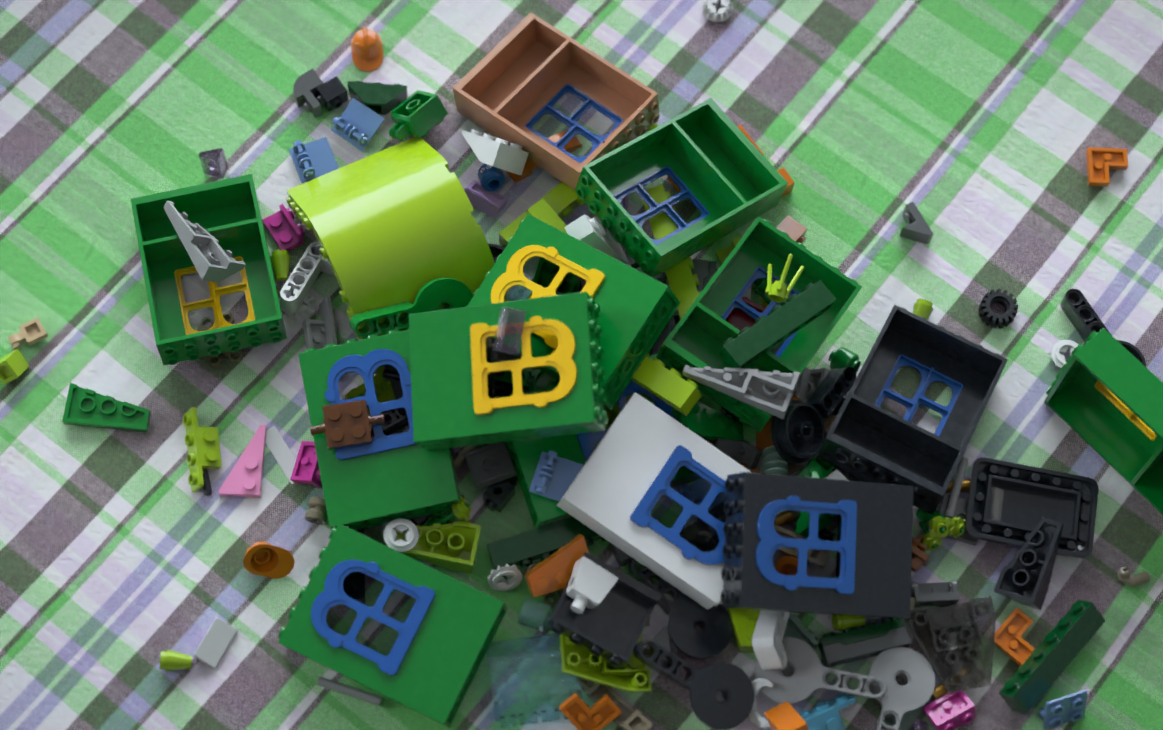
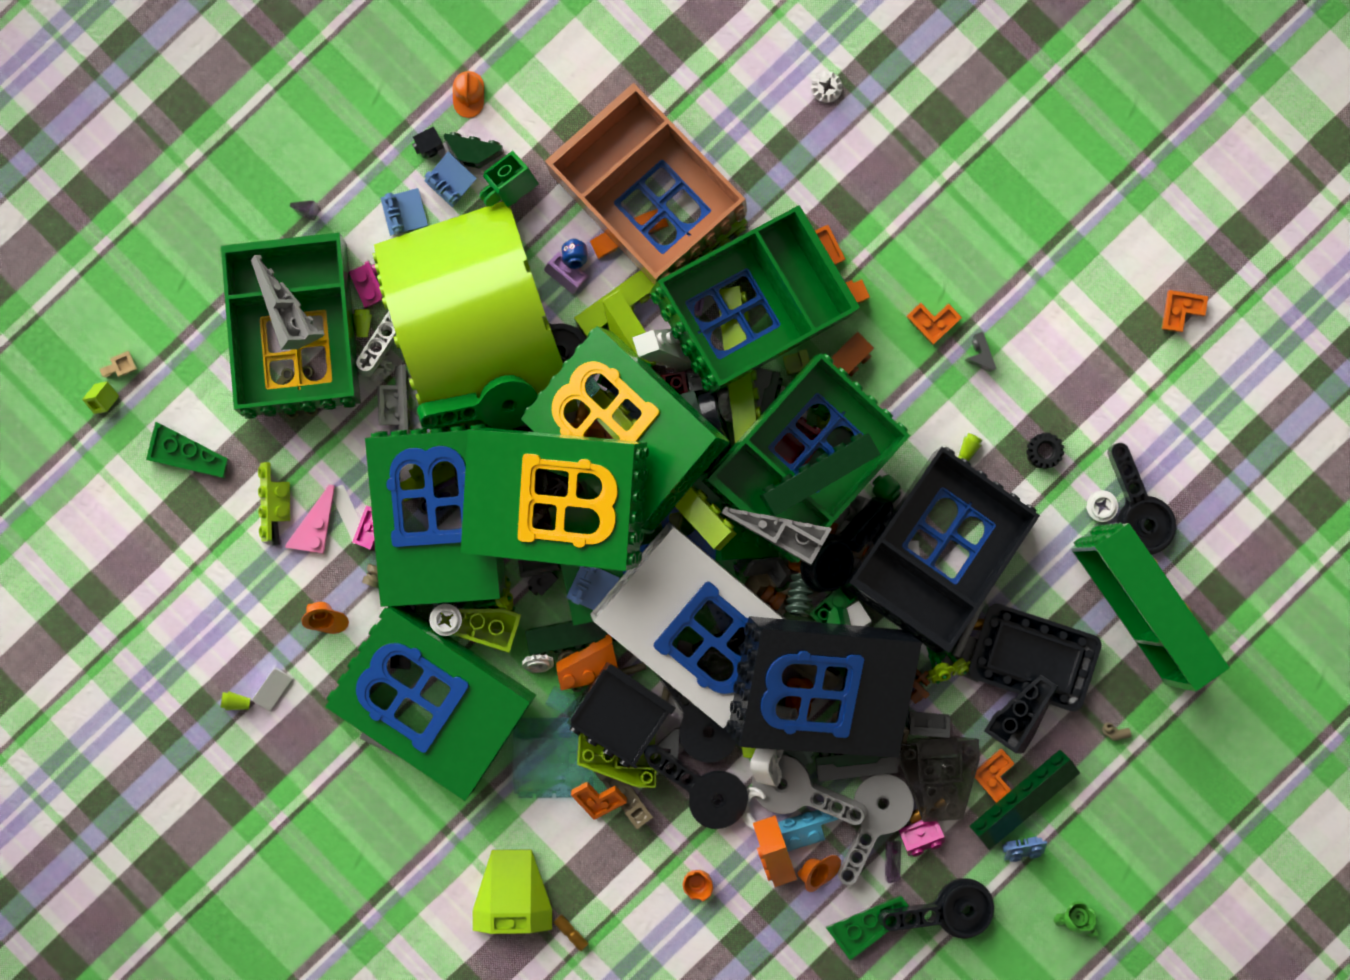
camera: 10 degrees right, 20 degrees up
dark grey brick [293,68,323,118] -> none
reddish brown plate [310,399,385,450] -> none
white slope [462,129,529,175] -> none
slope [493,307,526,355] -> none
white torso [566,556,618,614] -> none
lime plant [765,254,804,303] -> none
none -> orange plate [906,303,962,345]

